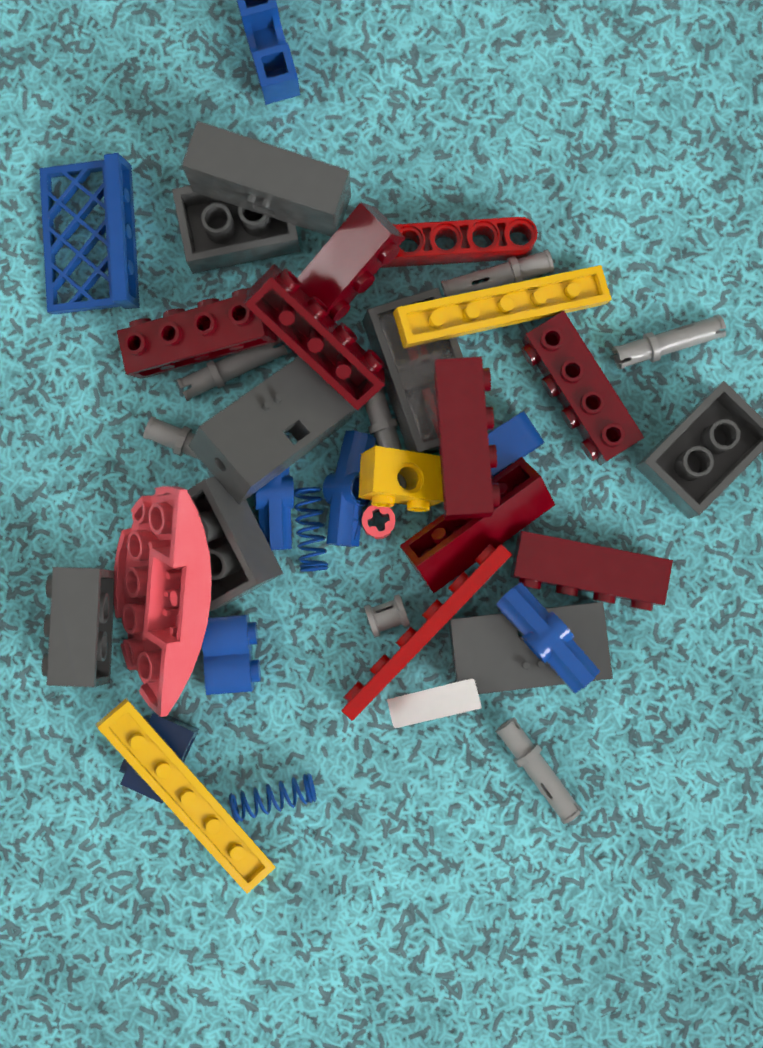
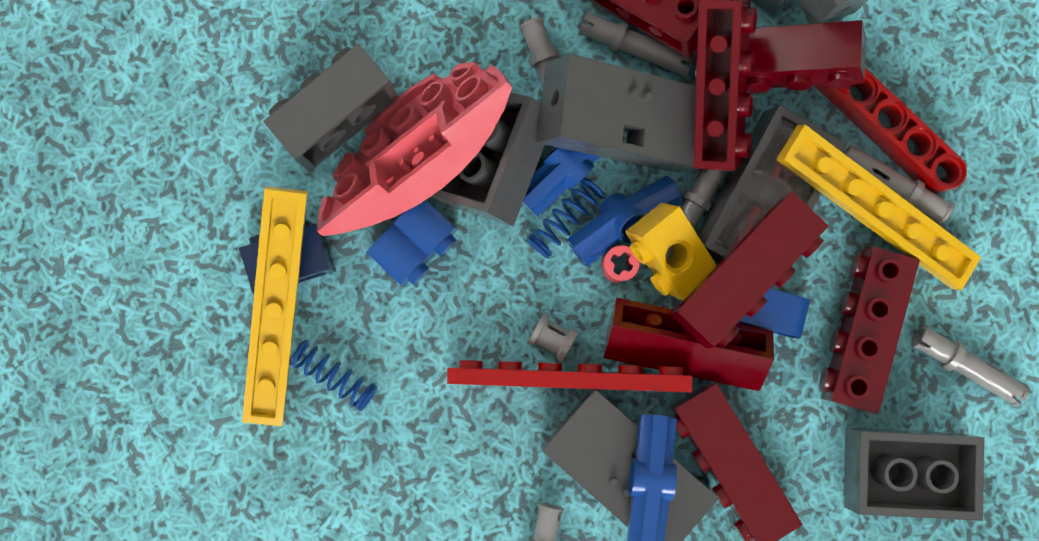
camera: 50 degrees right, 0 degrees up
white sticker [387,678,482,728] -> none

